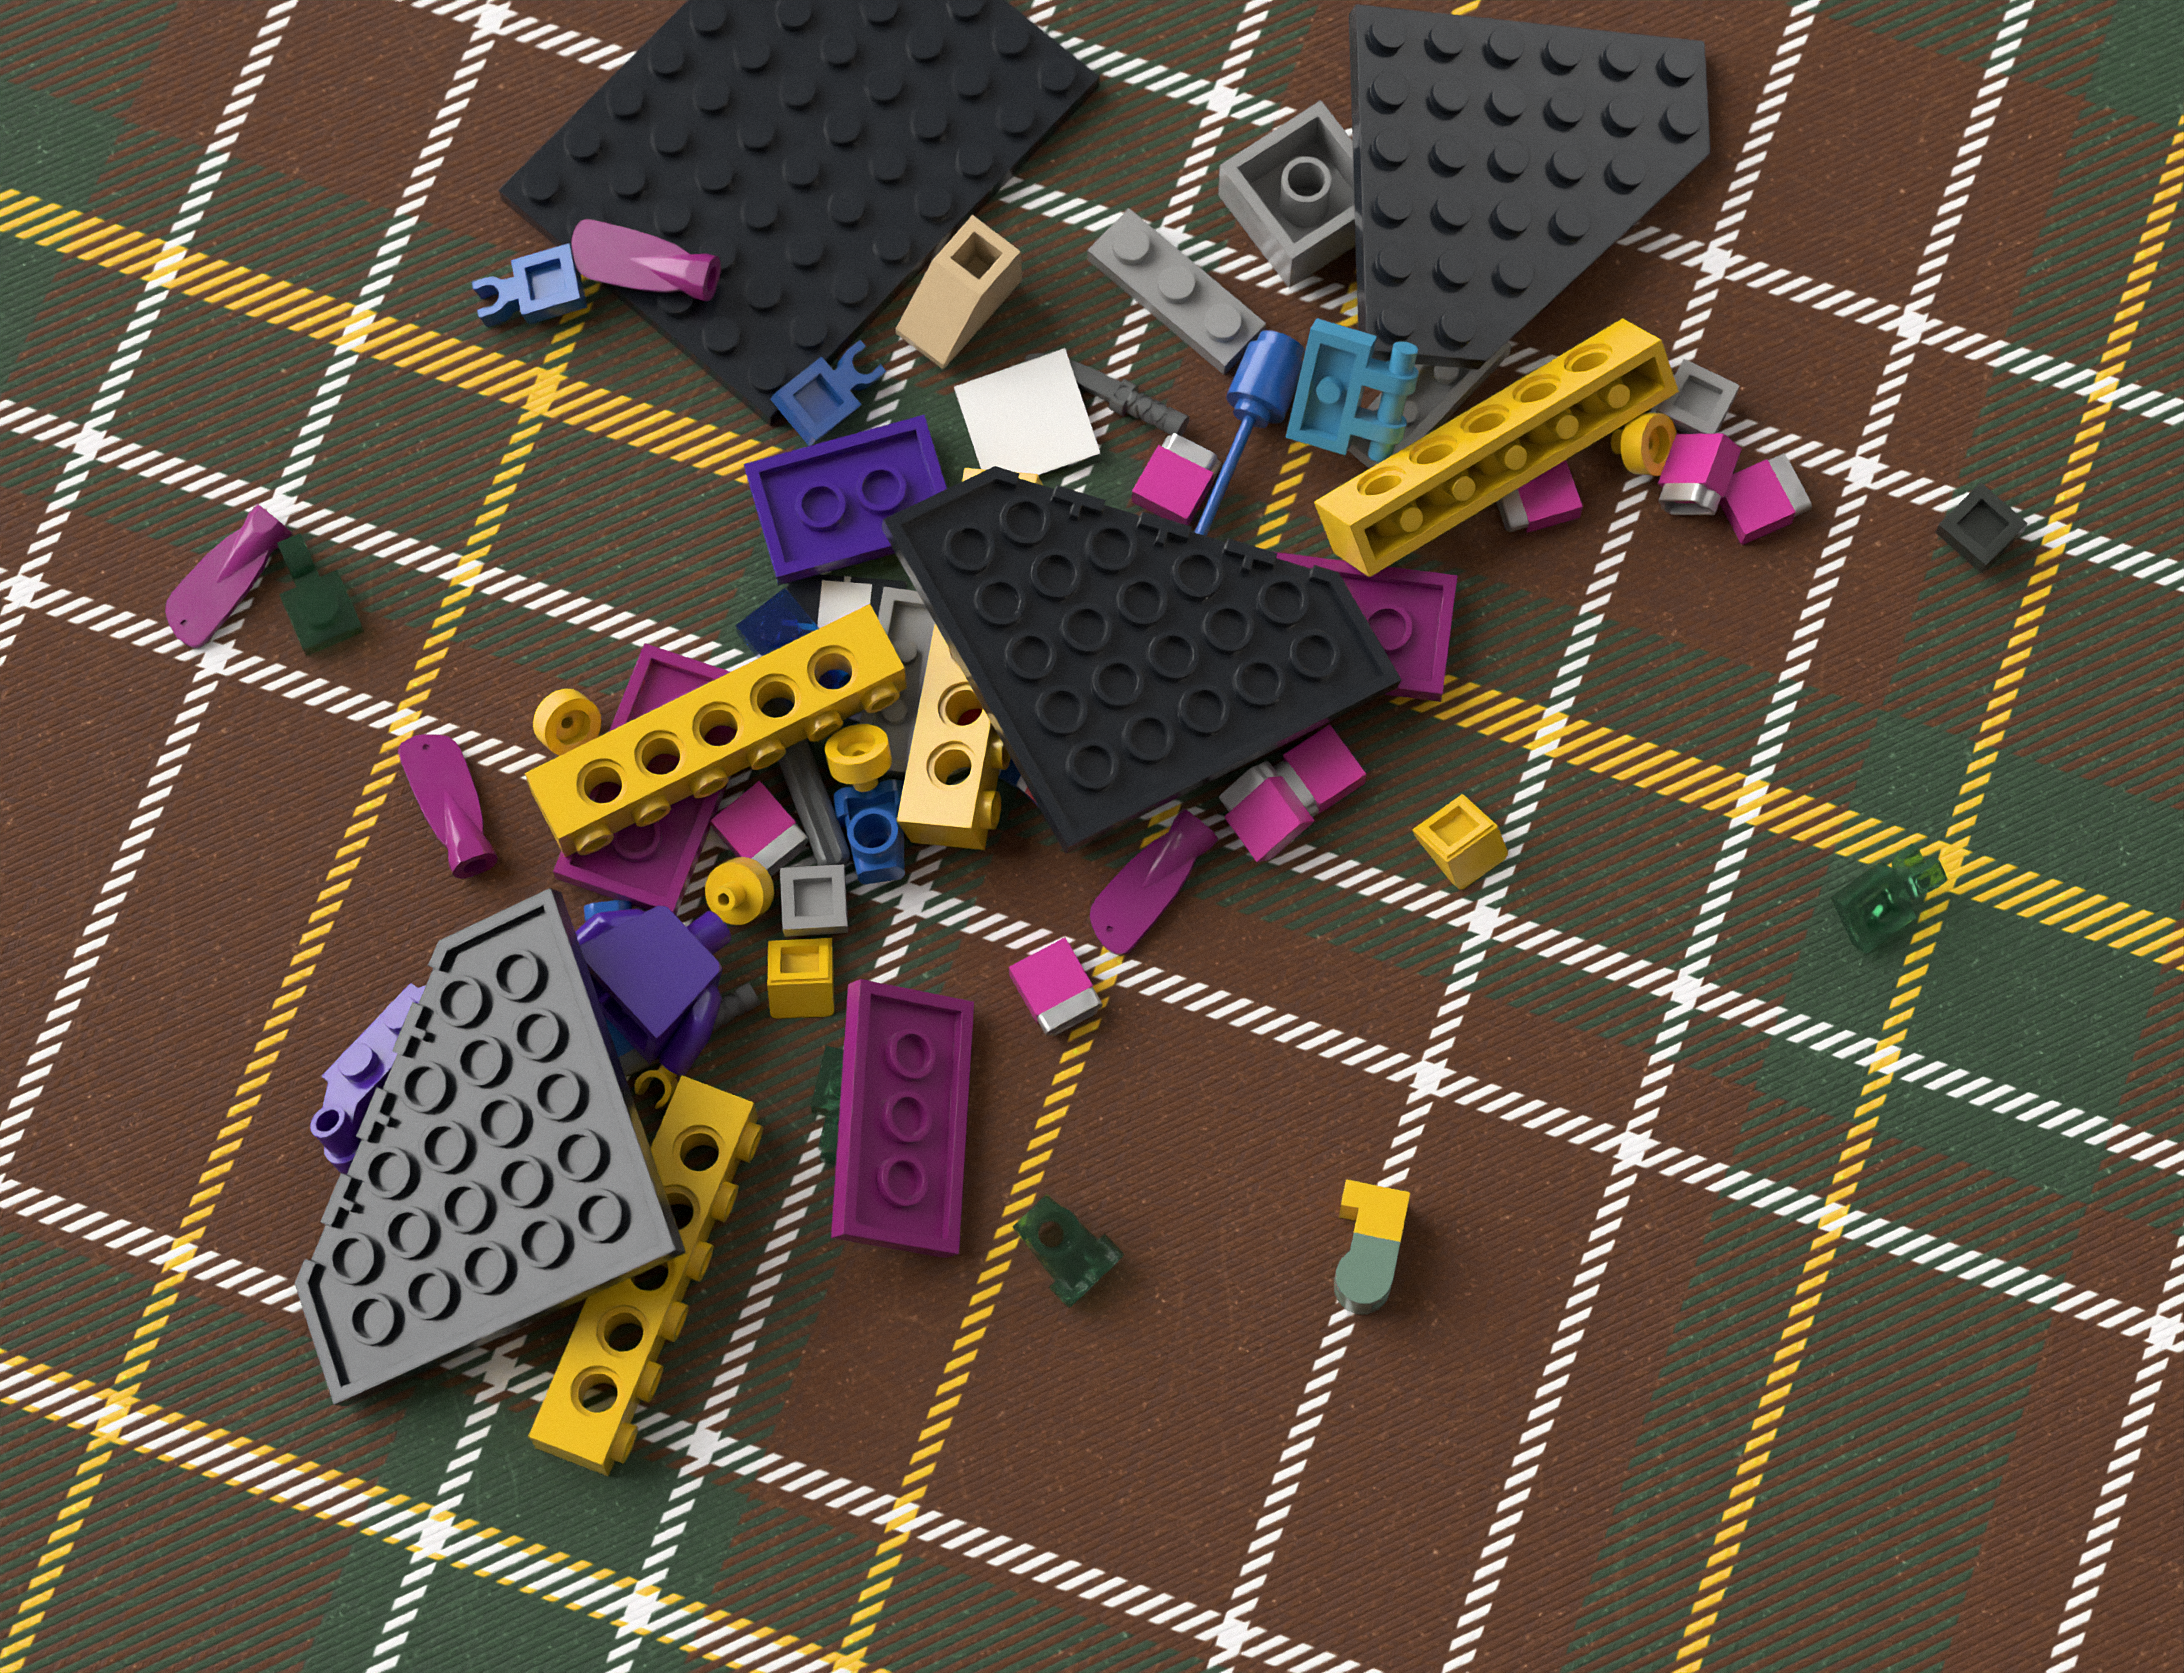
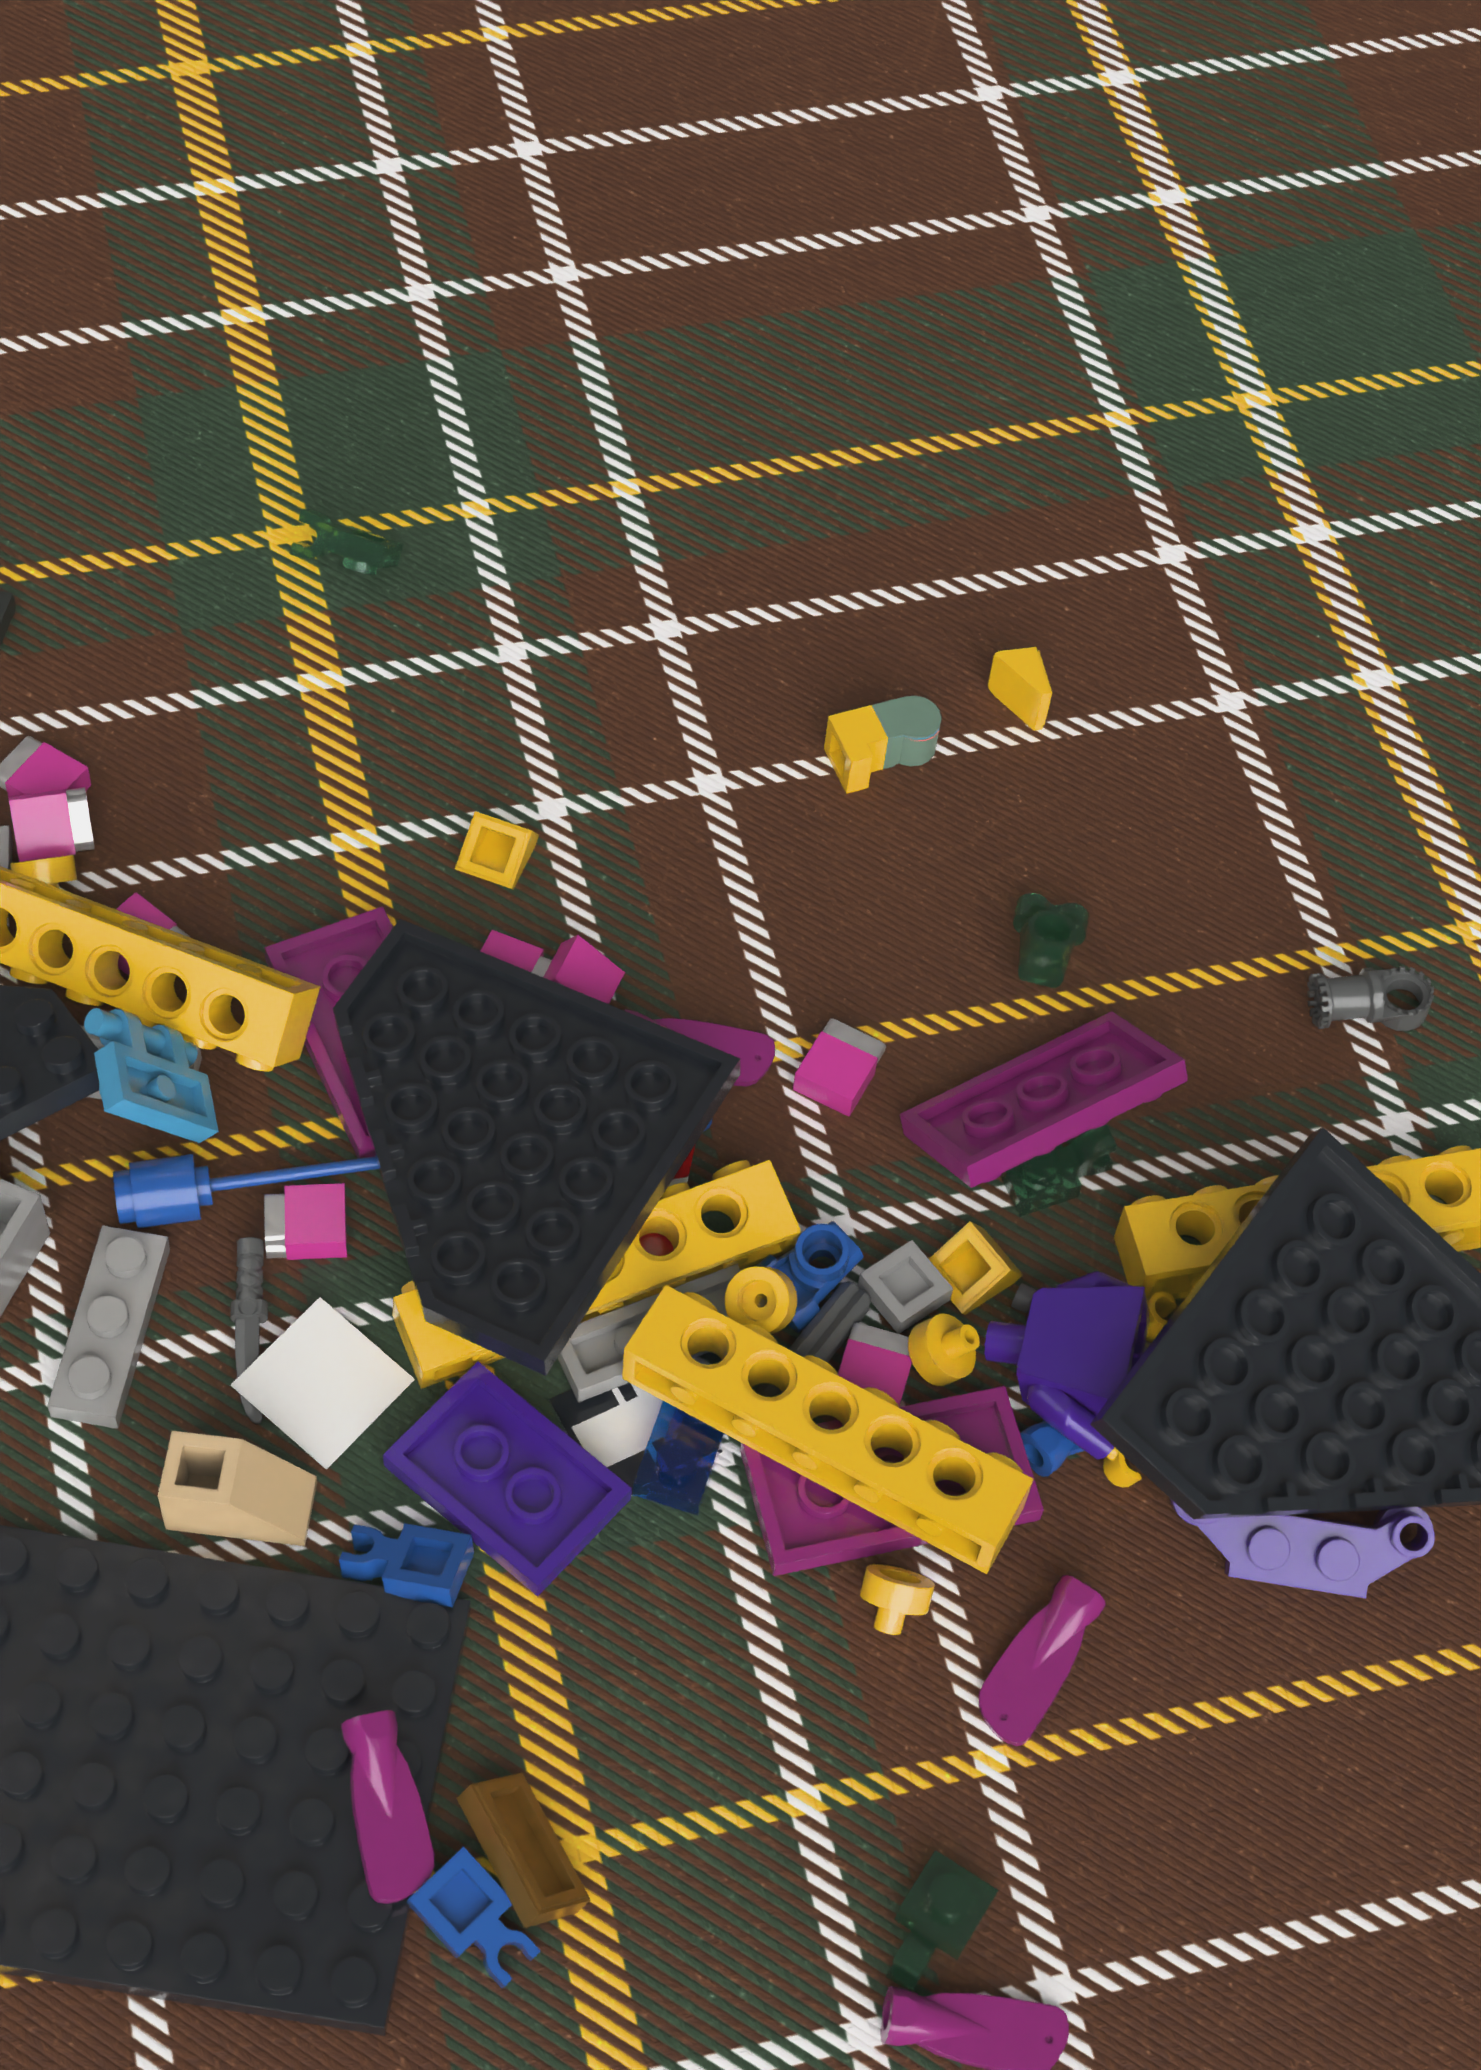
camera: 130 degrees left, 15 degrees down
none -> pearl gold tile [456,1773,591,1928]
none -> yellow slope [988,647,1052,731]
none -> dark grey connector [1307,966,1434,1031]

